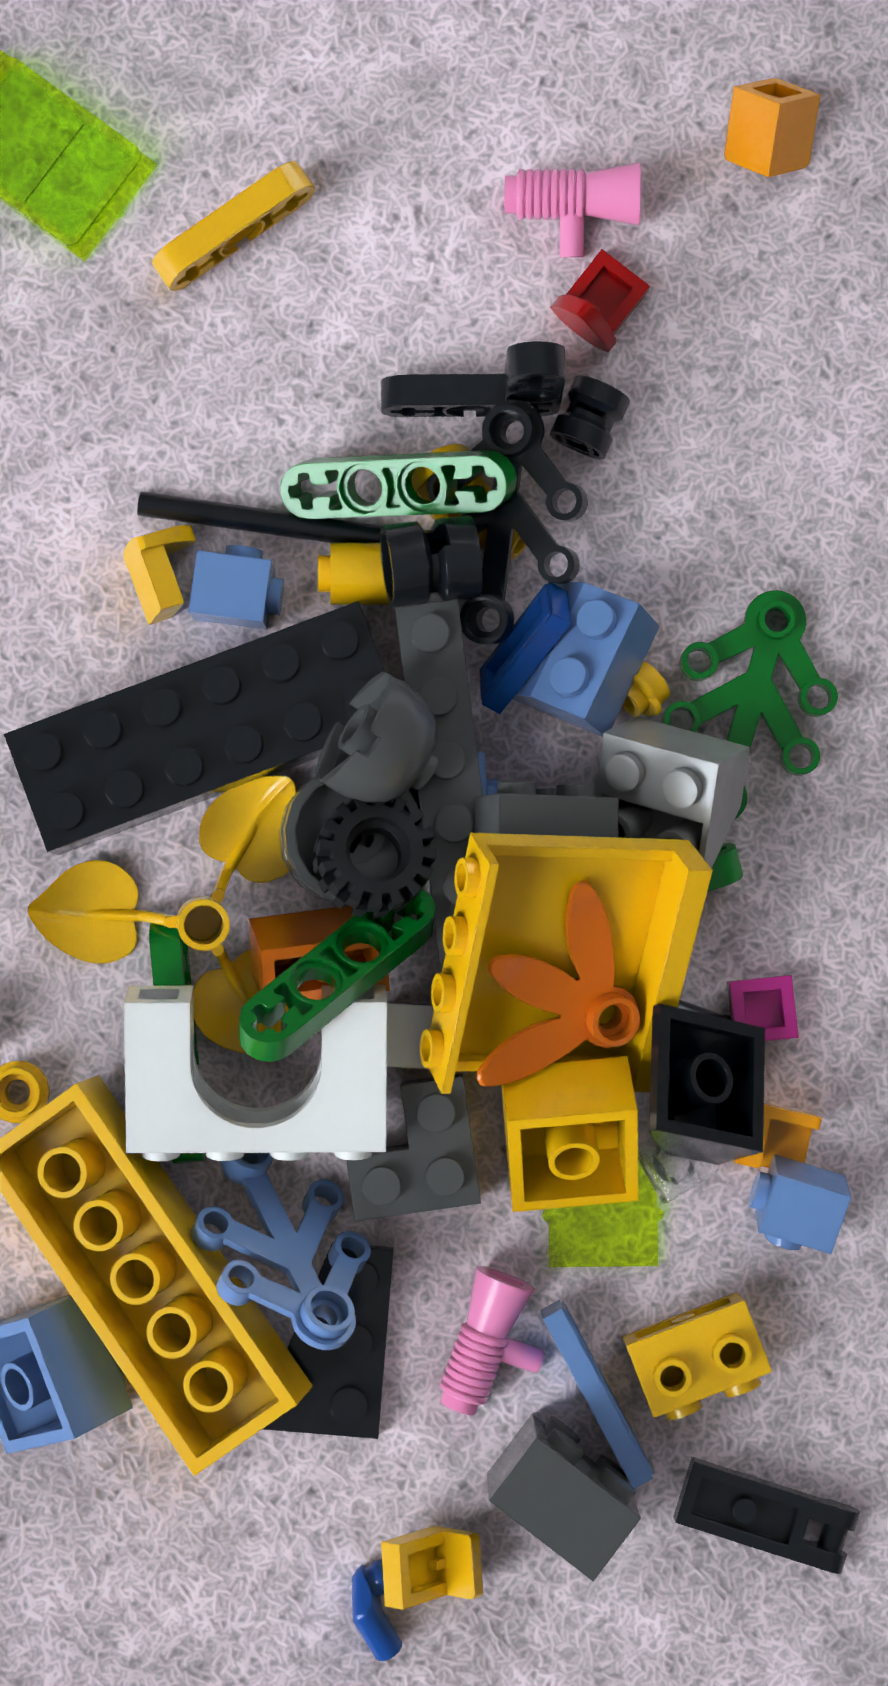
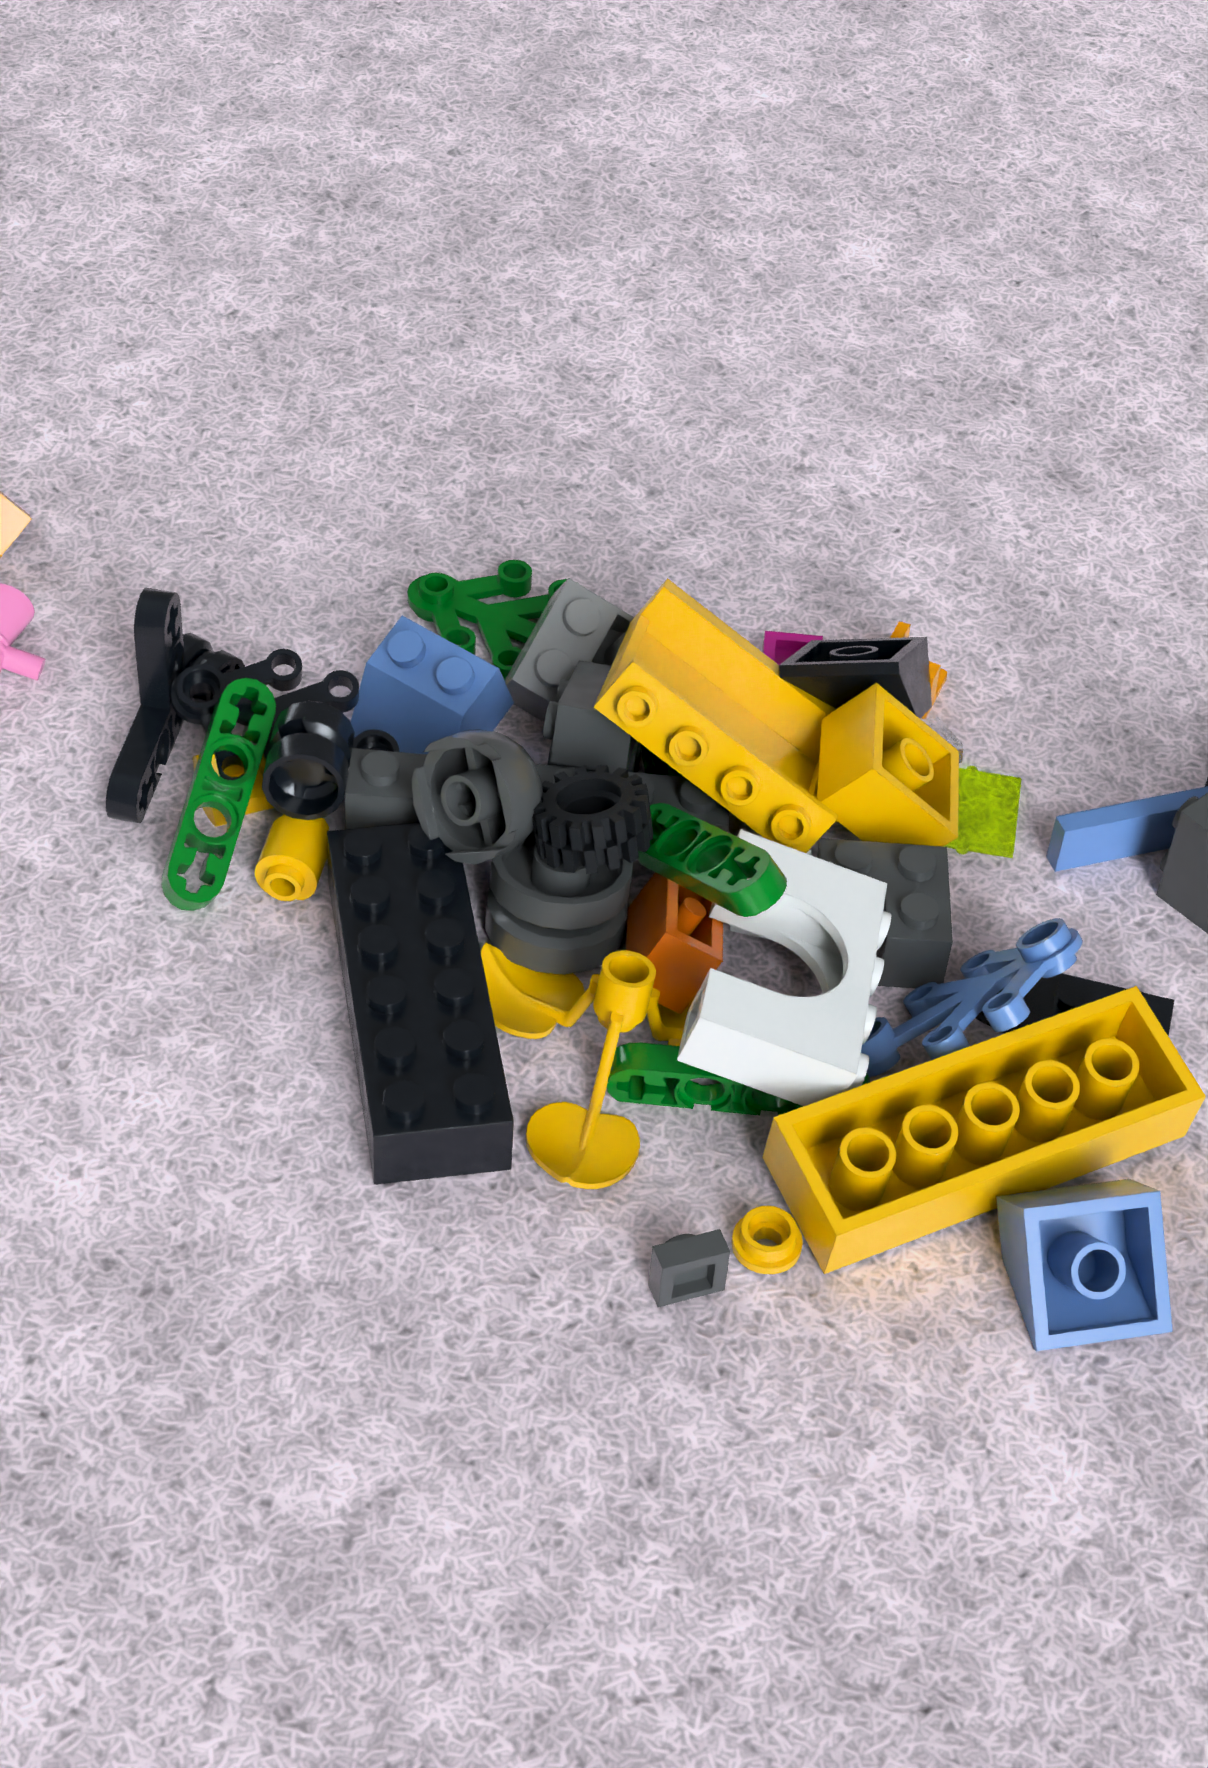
camera: 85 degrees left, 40 degrees down
yellow tile [123,525,197,625] -> none
black bar [137,491,382,543] -> none
medium blue brick [188,545,284,630] -> none
bright pink piece [440,1266,544,1415] -> none
orange plant [477,881,640,1087] -> none
blue tile [479,582,571,714] -> none
red tile [550,249,650,353] -> none
yellow brick [622,1292,772,1420] -> none
medium blue brick [748,1154,851,1254] -> none

